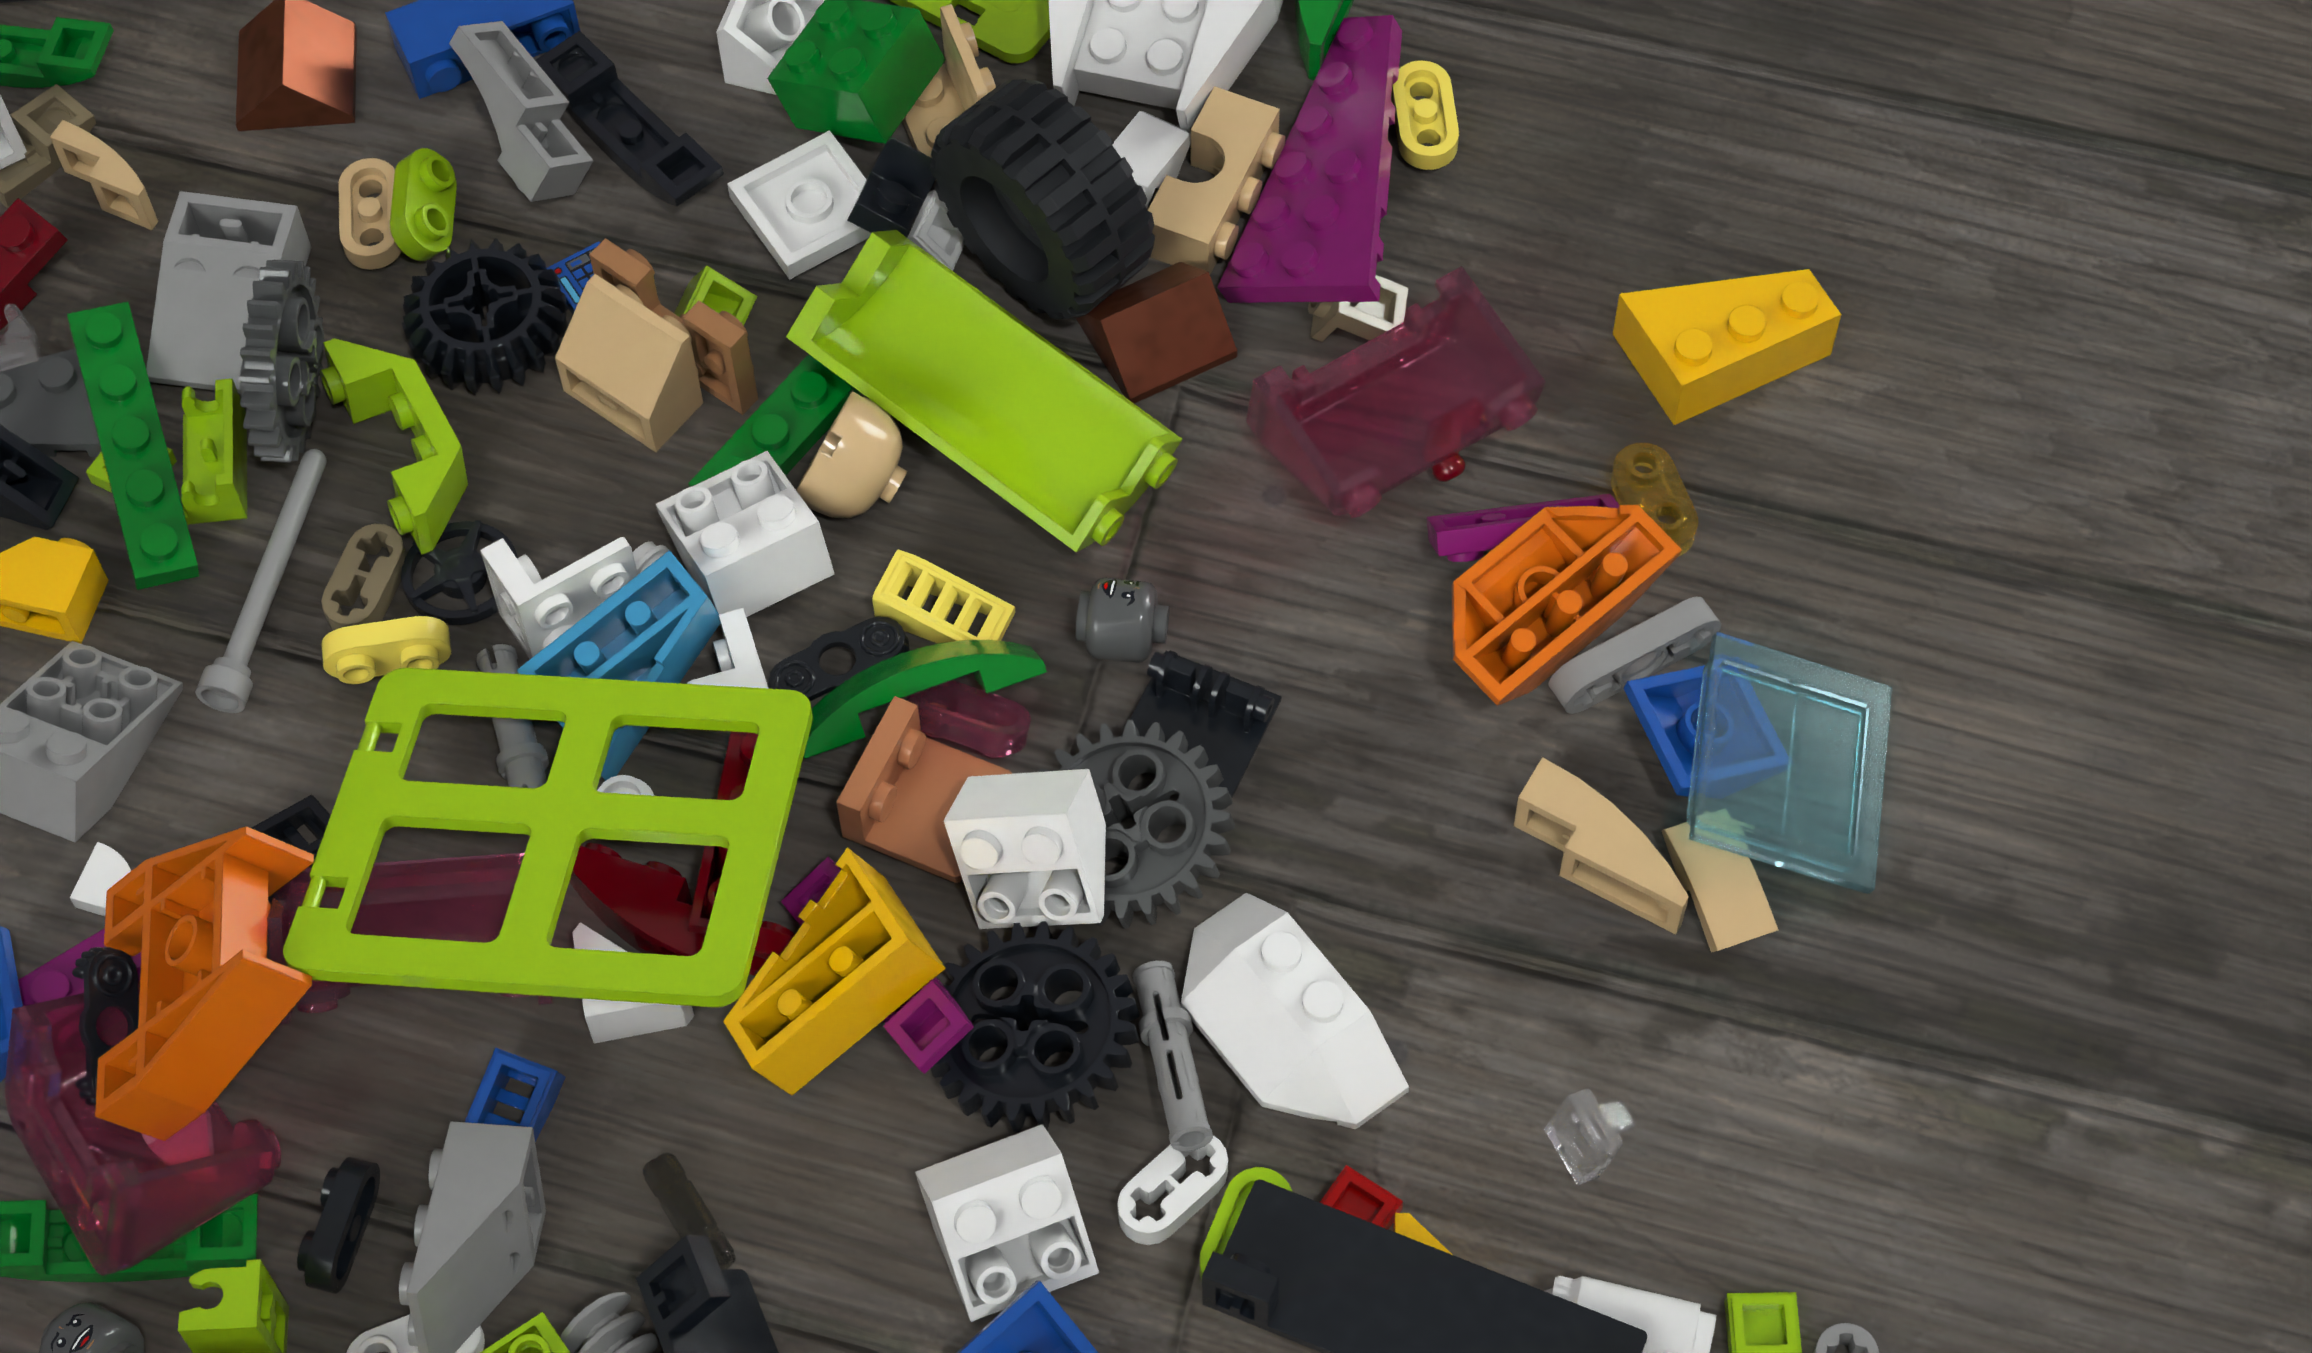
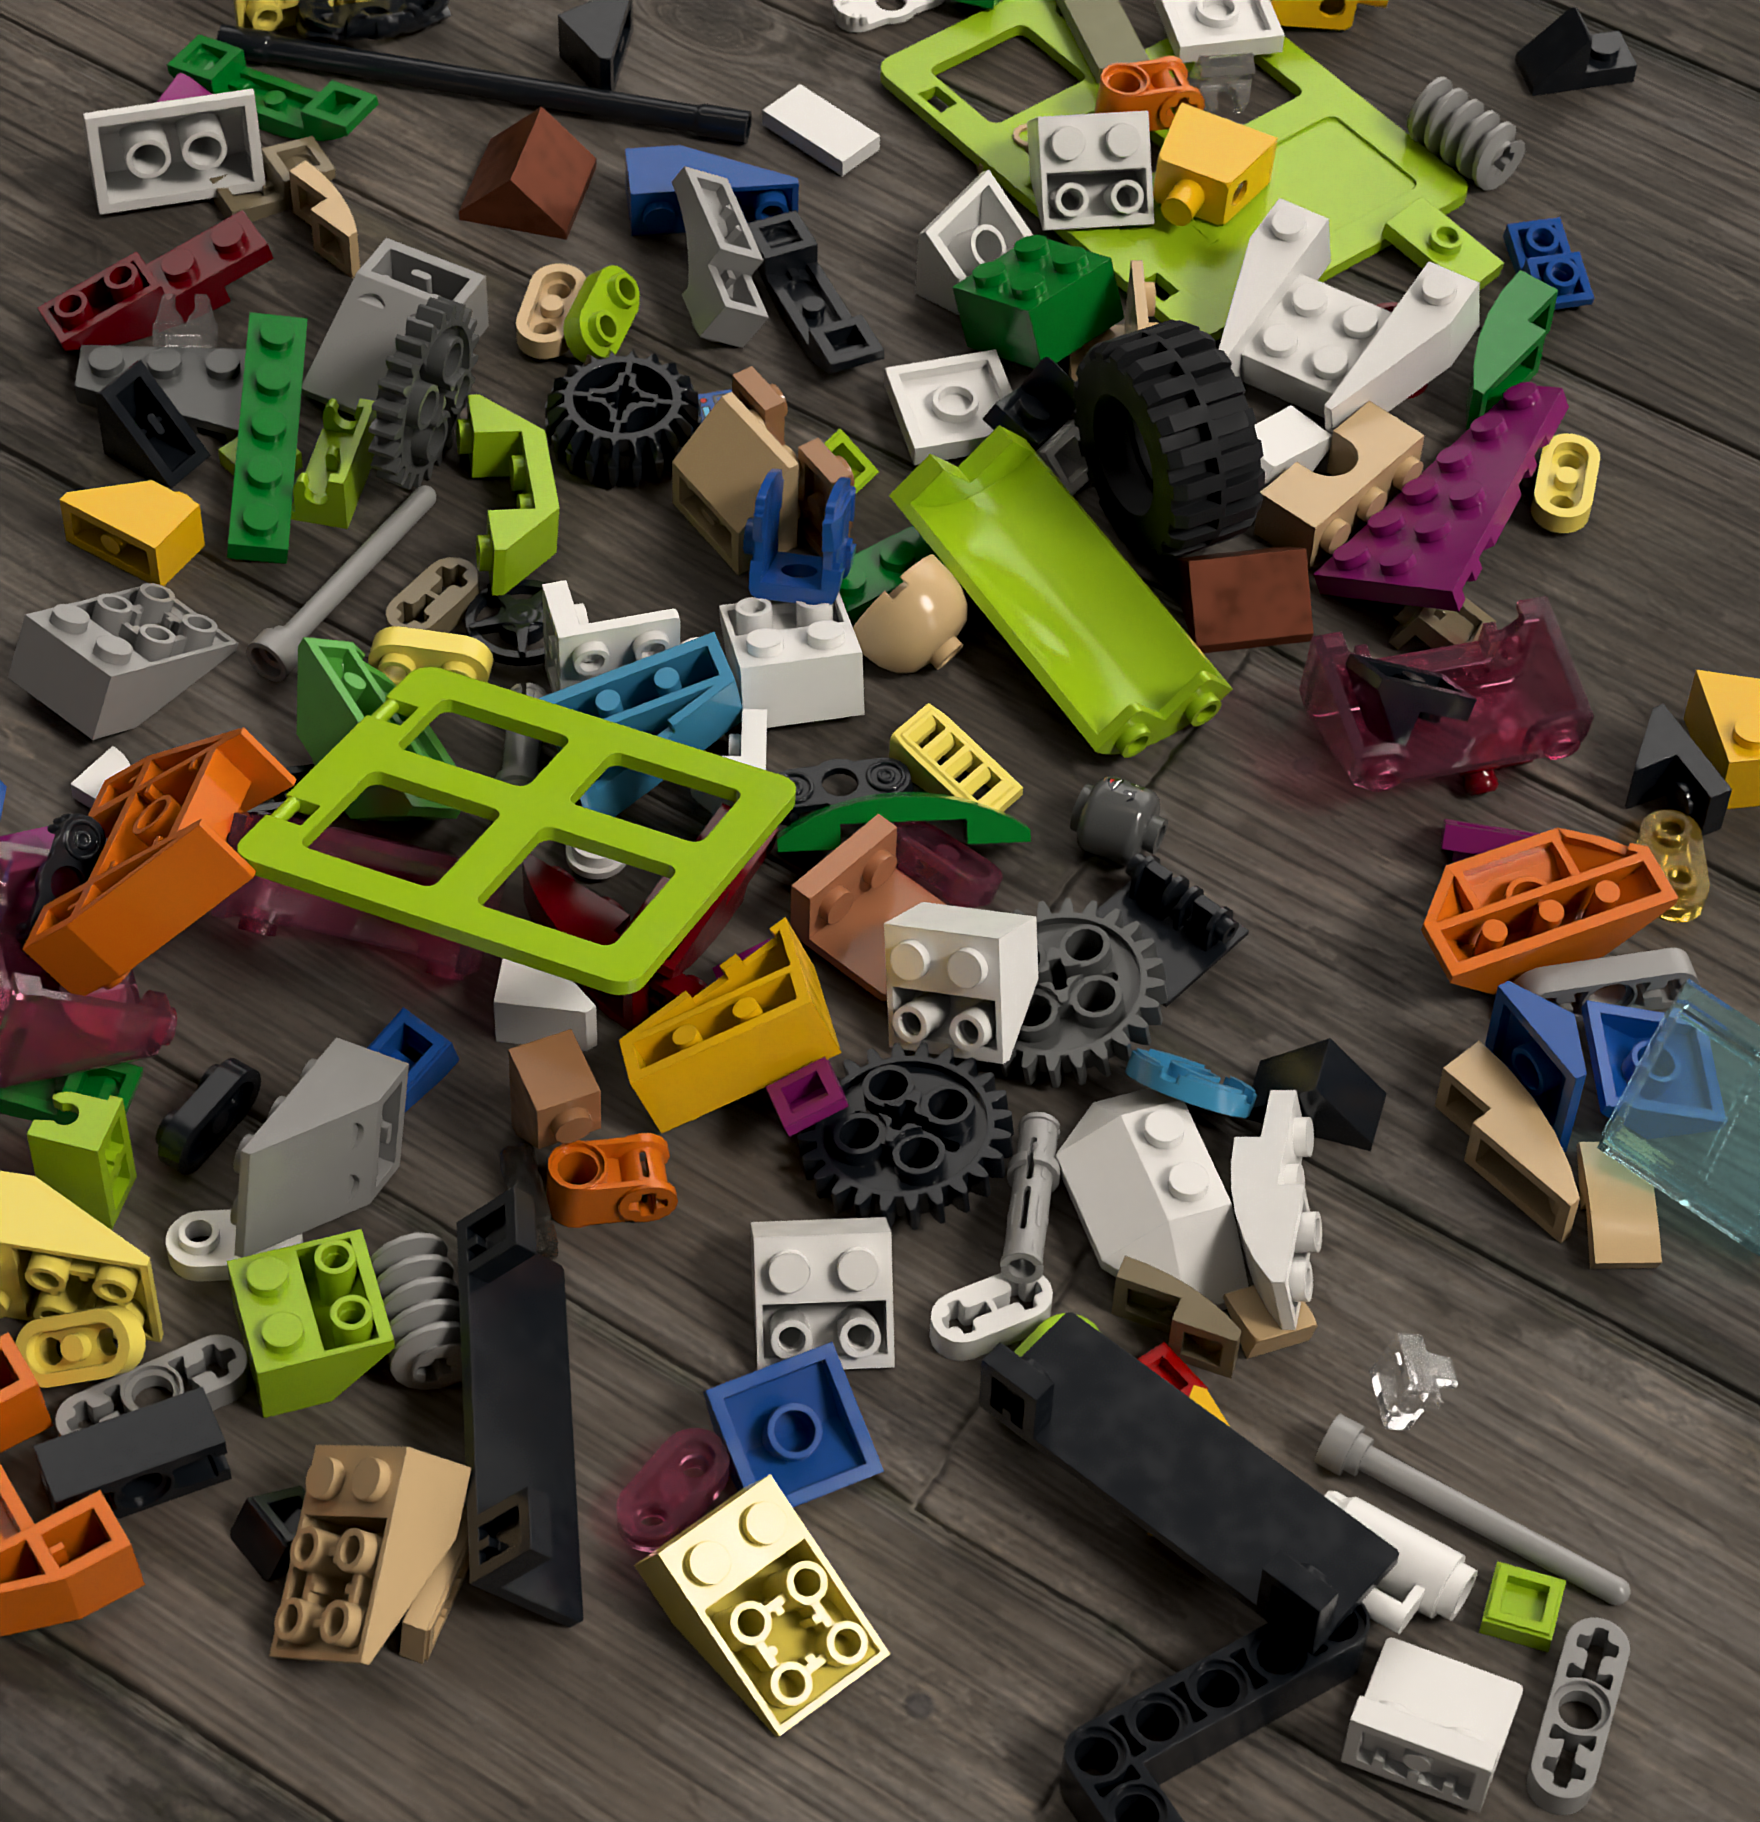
camera: 15 degrees right, 10 degrees down
none -> bright green wedge [297,637,461,822]
none -> medium nougat slope [508,1029,601,1149]
none -> orange piece [546,1133,678,1228]
none -> blue piece [743,468,857,605]
none -> dark tan slope [1111,1255,1242,1379]
none -> dark azure tile [1125,1048,1257,1118]
none -> tan slope [1223,1285,1318,1359]
none -> white slope [1231,1090,1322,1330]
none -> black slope [1243,1038,1387,1151]
none -> light grey piece [1314,1413,1631,1605]
none -> black slope [1345,653,1477,754]
none -> blue slope [1485,981,1587,1153]
none -> black slope [1625,704,1732,837]

